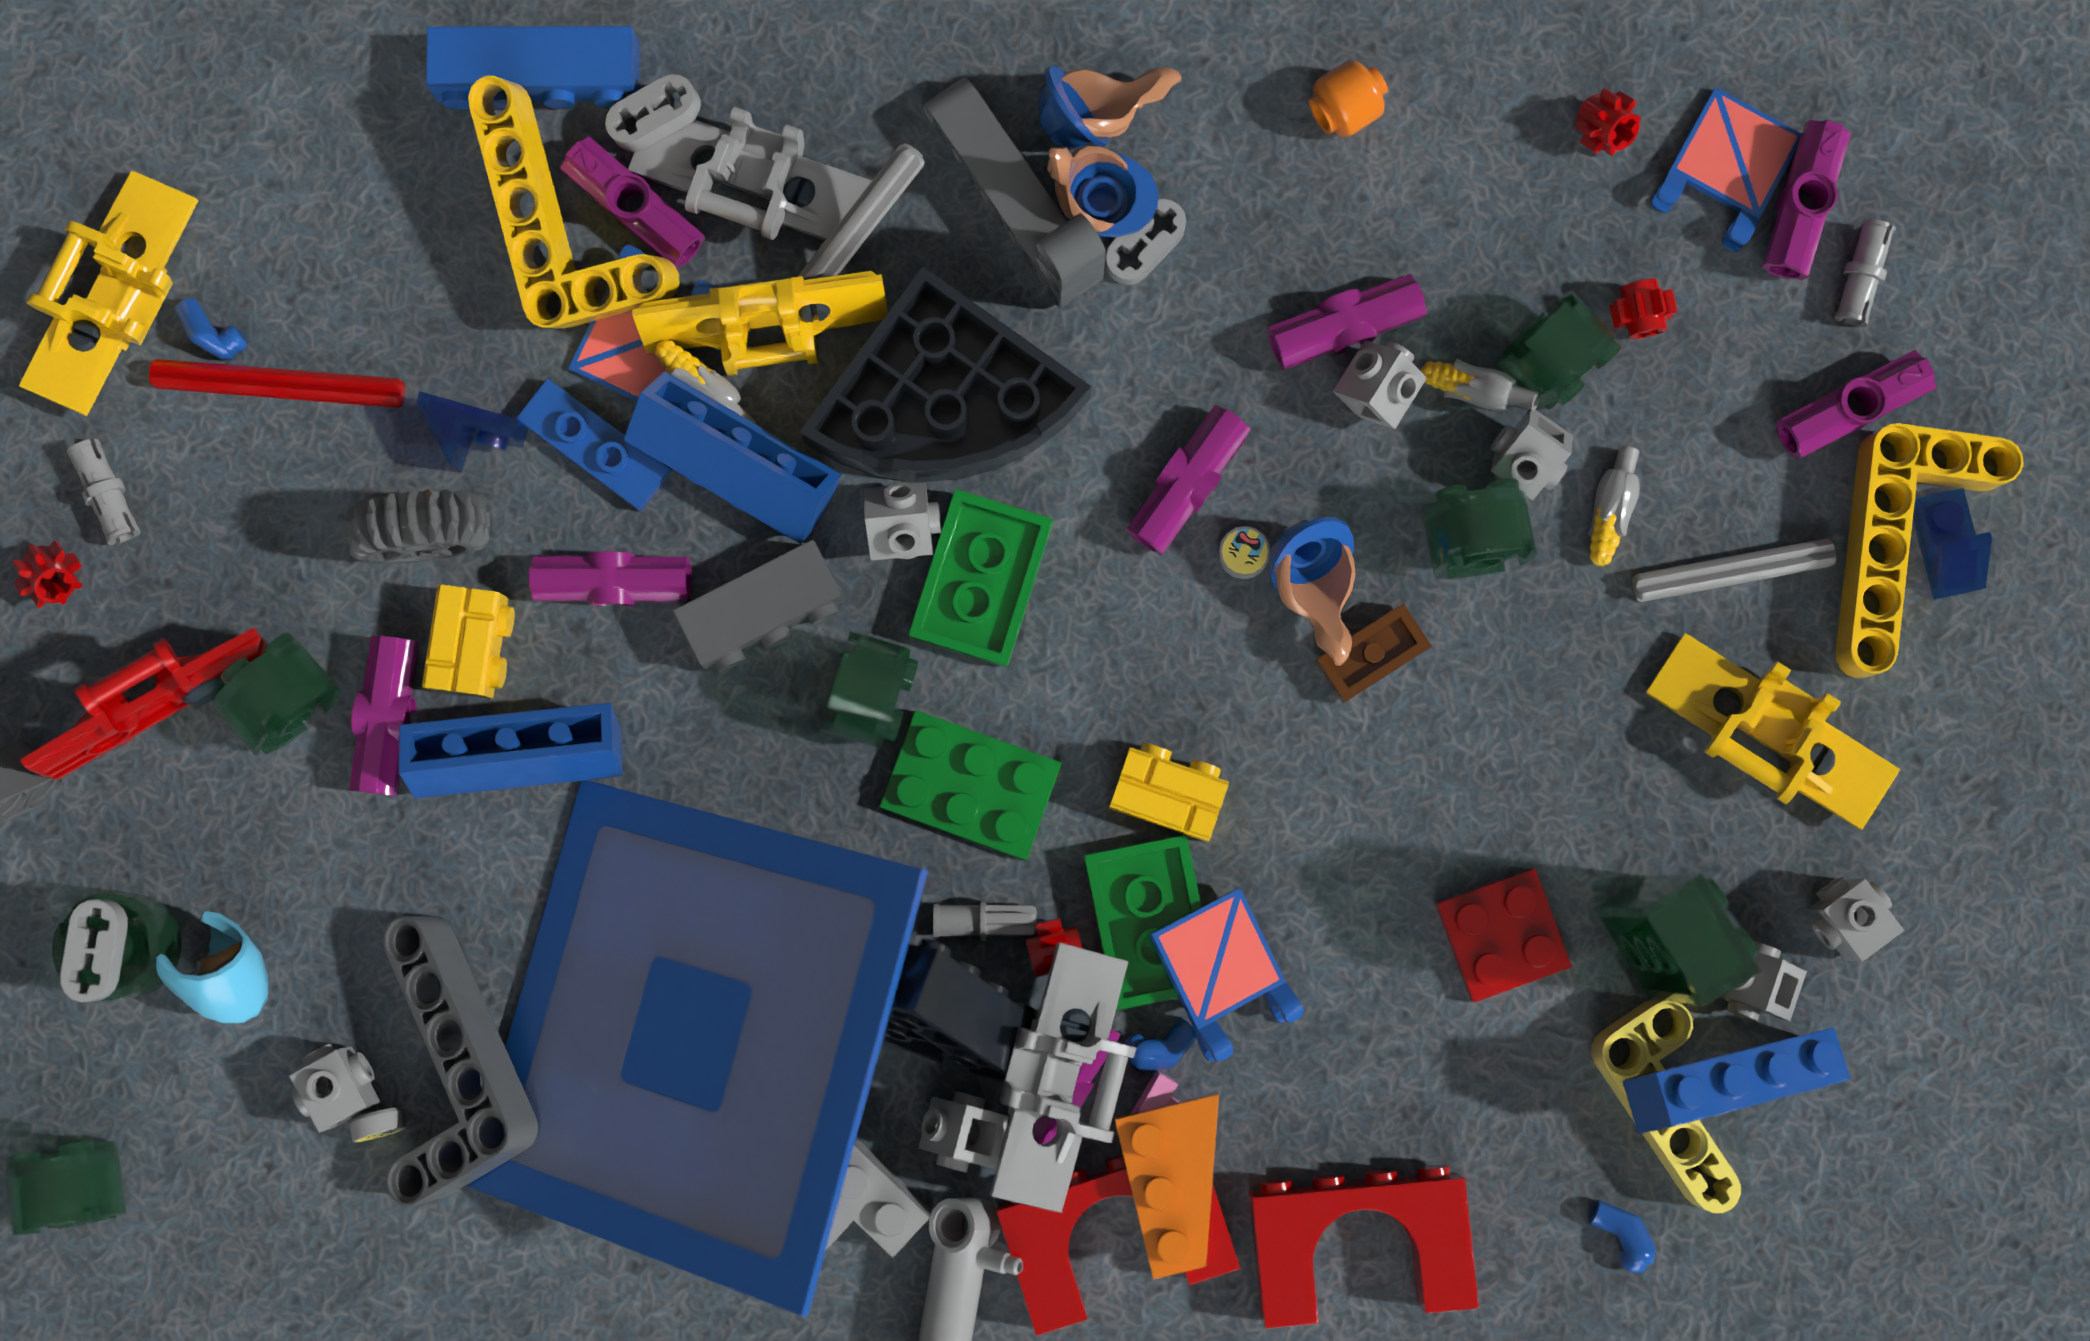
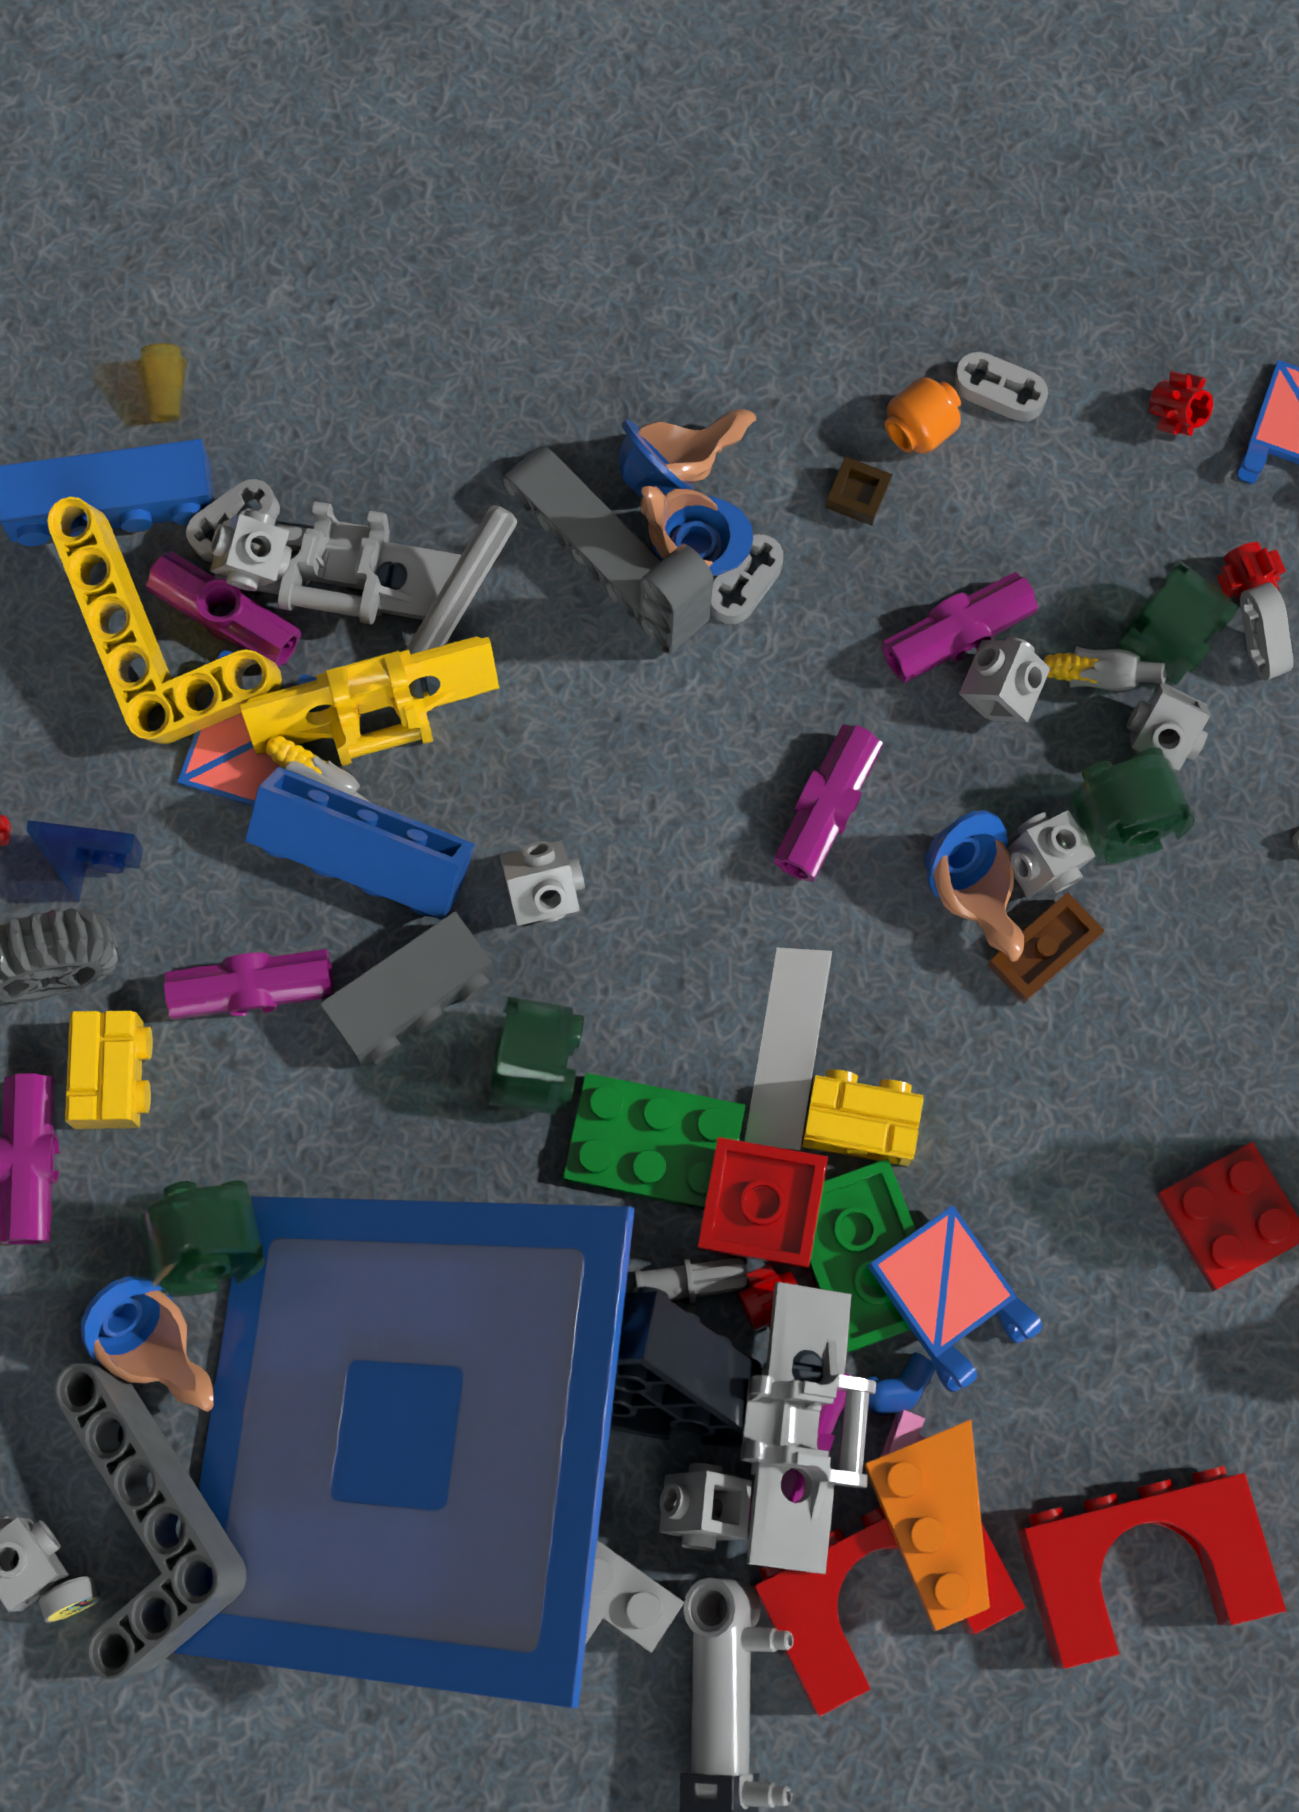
camera: 10 degrees left, 10 degrees down
blue brick [399,703,623,799] -> none
blue plate [516,378,672,512] -> none
black brick [799,266,1092,482] -> none
green plate [908,489,1054,668] -> none
tile [1218,526,1270,579] -> none
light grey piece [1588,446,1640,567] -> none
none -> piece [81,1276,214,1411]
none -> clear green brick [140,1180,265,1296]
none -> light grey brick [210,510,291,591]
none -> red plate [698,1137,828,1269]
none -> white sticker [744,948,832,1150]
none -> dark brown plate [825,456,893,526]
none -> light grey beam [954,352,1048,422]
none -> light grey brick [1008,811,1095,899]
none -> light grey beam [1240,582,1293,681]

